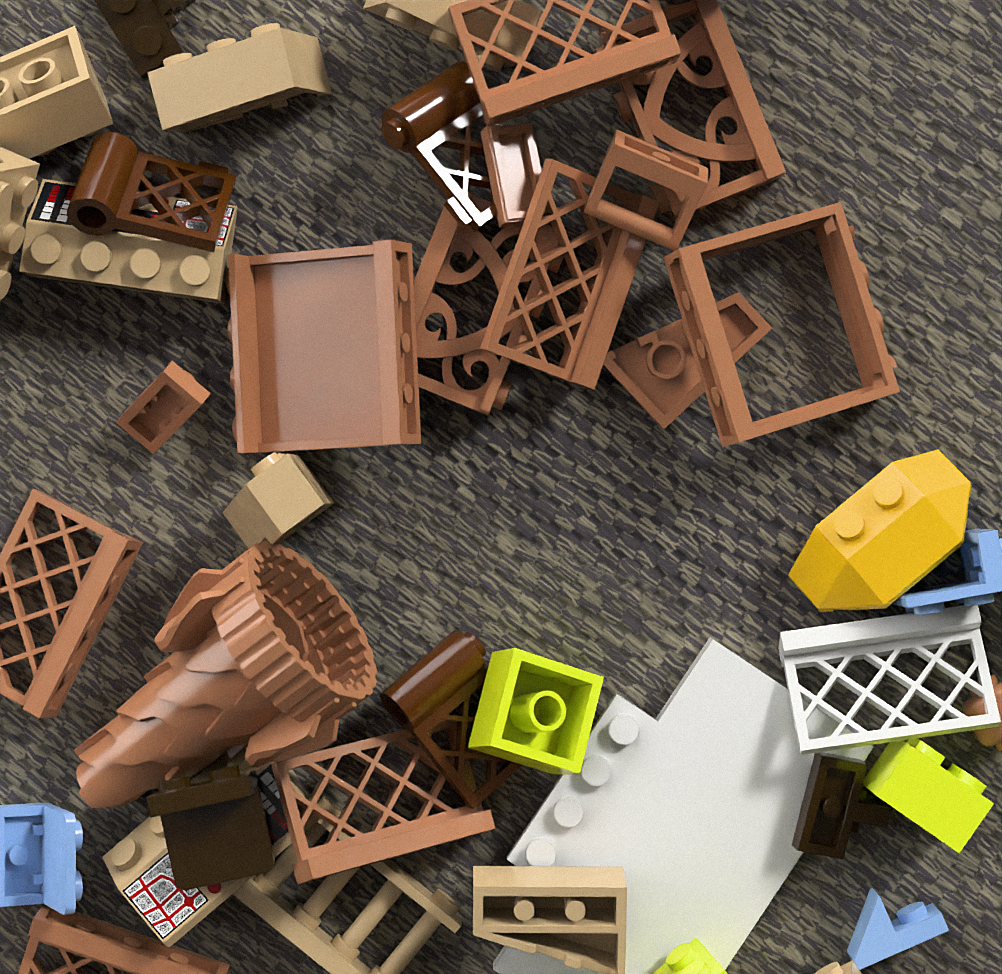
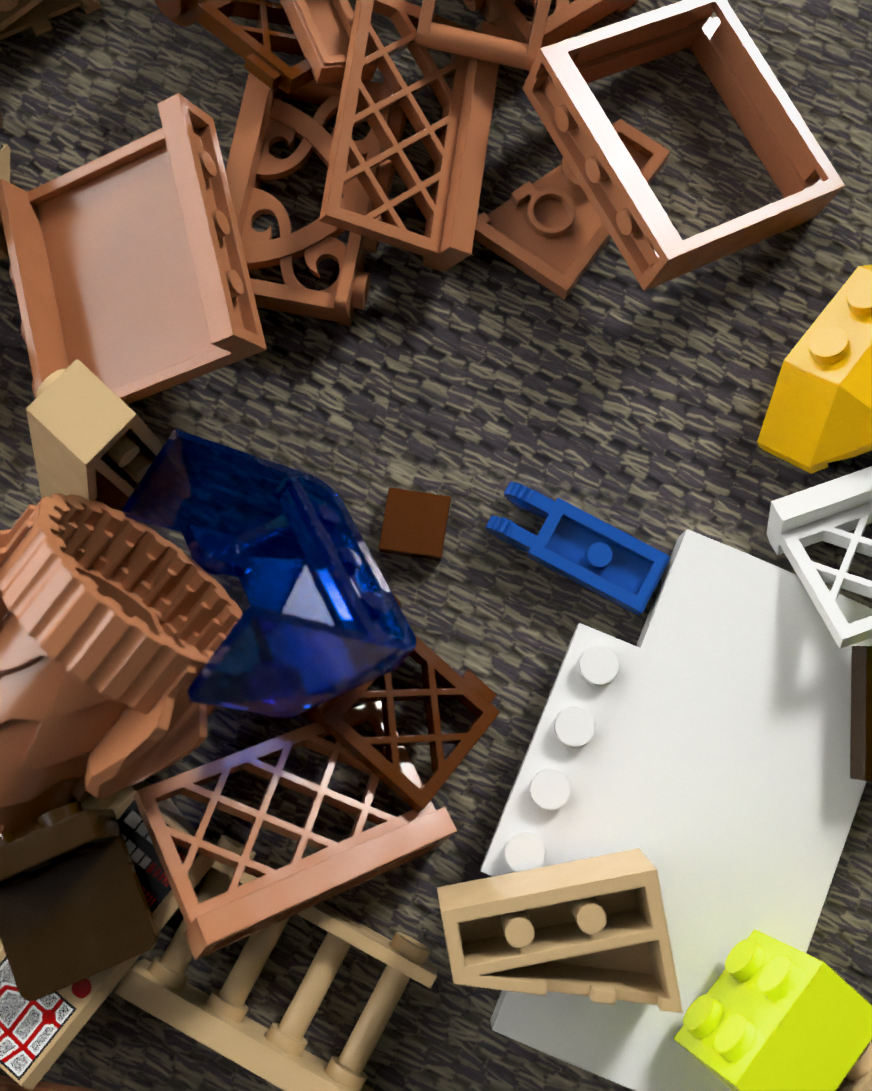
camera: 10 degrees left, 10 degrees down
neon yellow brick [467,648,604,775] -> none
none -> clear blue windscreen [122,429,416,718]
none -> reddish brown tile [379,487,451,561]
none -> blue hinge [485,481,671,616]

